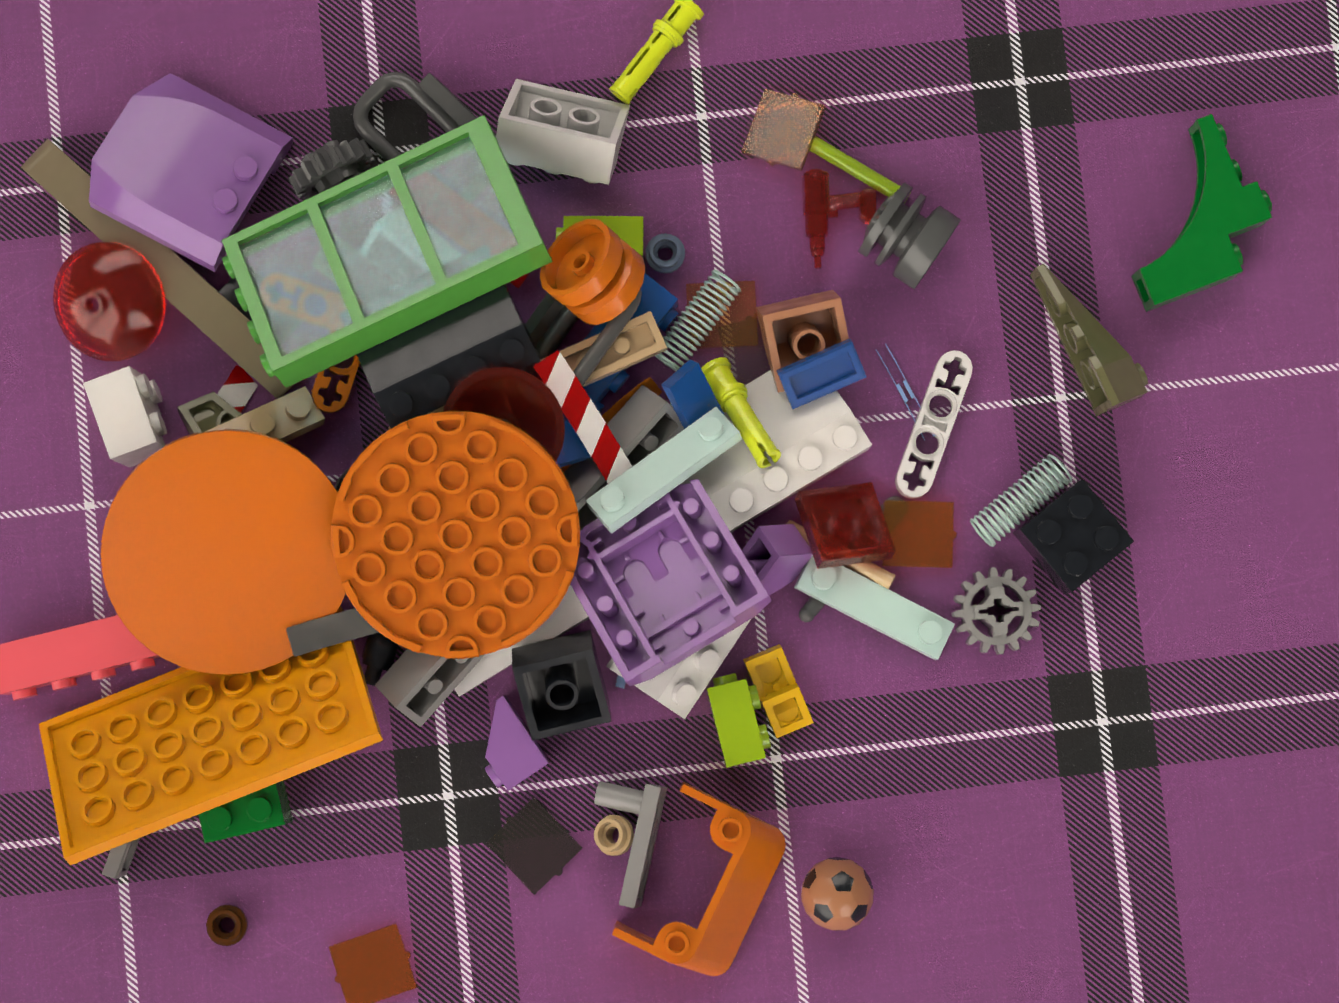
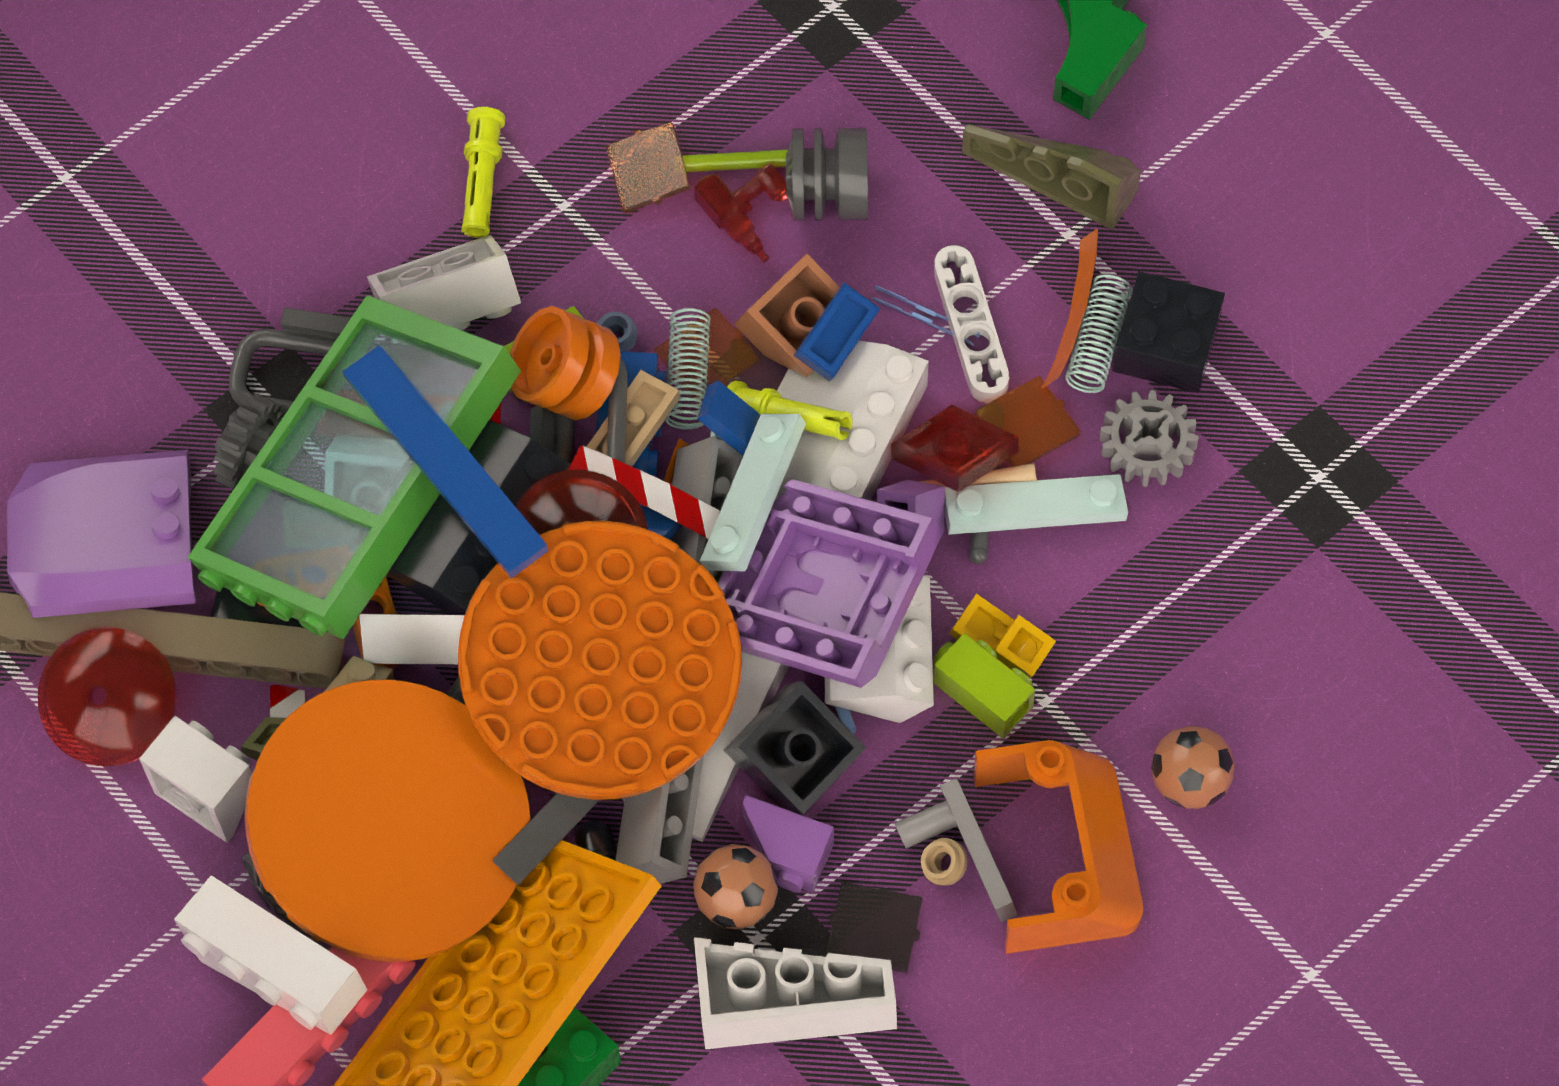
camera: 30 degrees left, 20 degrees down
none -> white wedge [174,875,368,1035]
none -> blue tile [342,345,549,578]
none -> white sticker [359,614,464,665]
none -> nougat piece [693,844,778,930]
none -> white wedge [694,937,897,1049]
none -> orange sticker [1041,229,1098,389]

